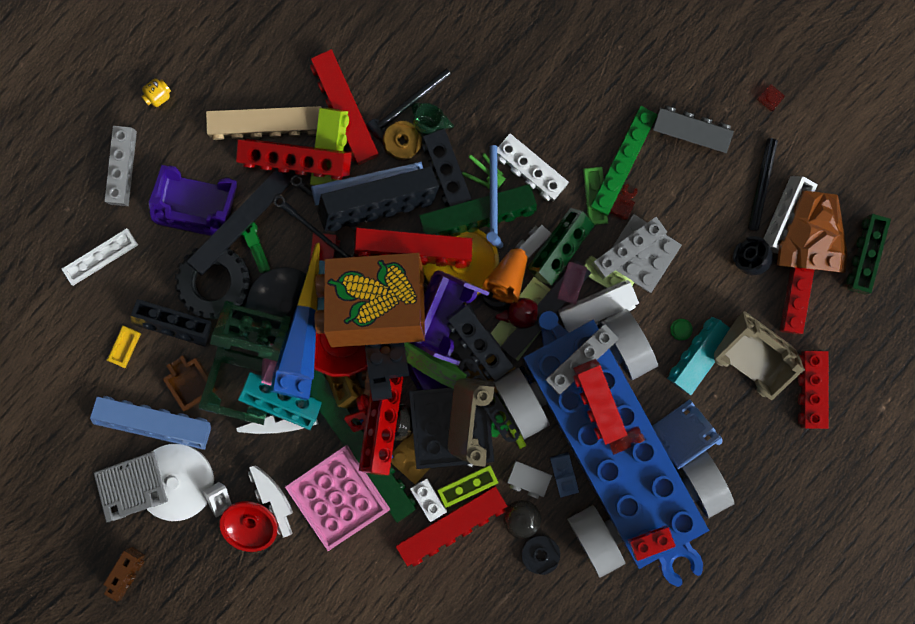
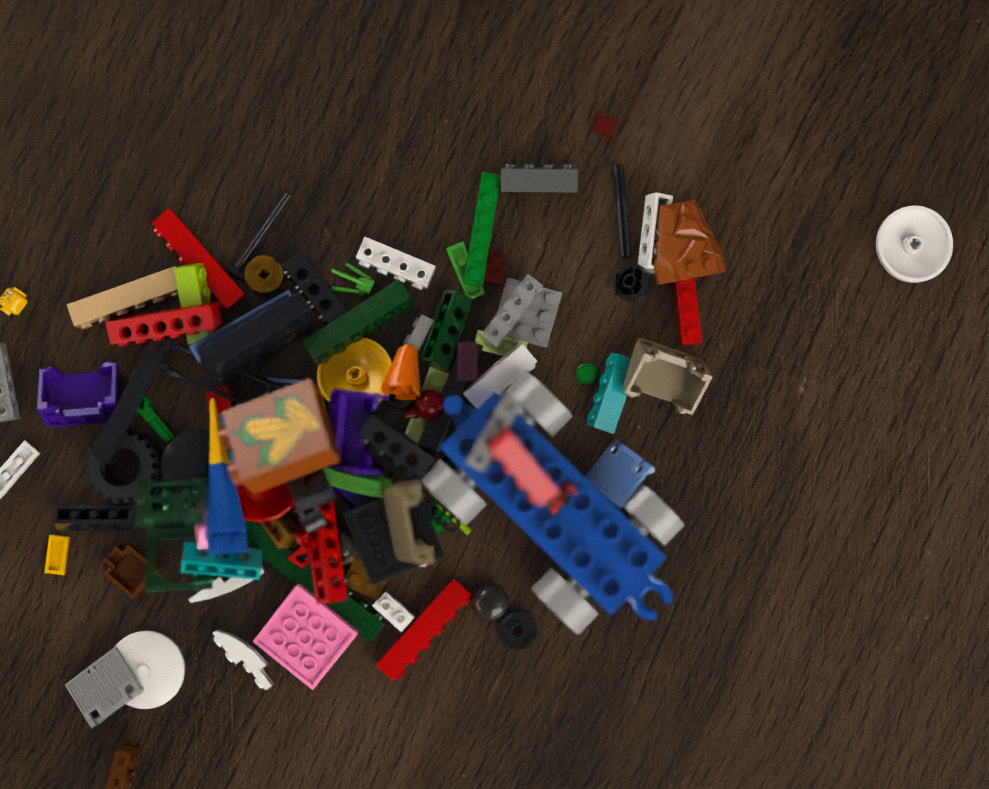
camera: 20 degrees left, 0 degrees up
medium blue brick [90,396,211,450] -> none
white slope [202,482,232,517] -> none
red dish [220,501,278,552] -> none
red brick [353,228,473,268] -> none
clear green piece [412,103,454,134] -> none
lime brick [438,464,498,508] -> none
medium blue bar [486,145,503,249] -> none
light grey brick [507,460,552,499] -> none
medium blue slope [550,452,579,497] -> none
red brick [628,525,676,561] -> none
red brick [798,351,829,429] -> none
dark green brick [846,214,891,295] -> none

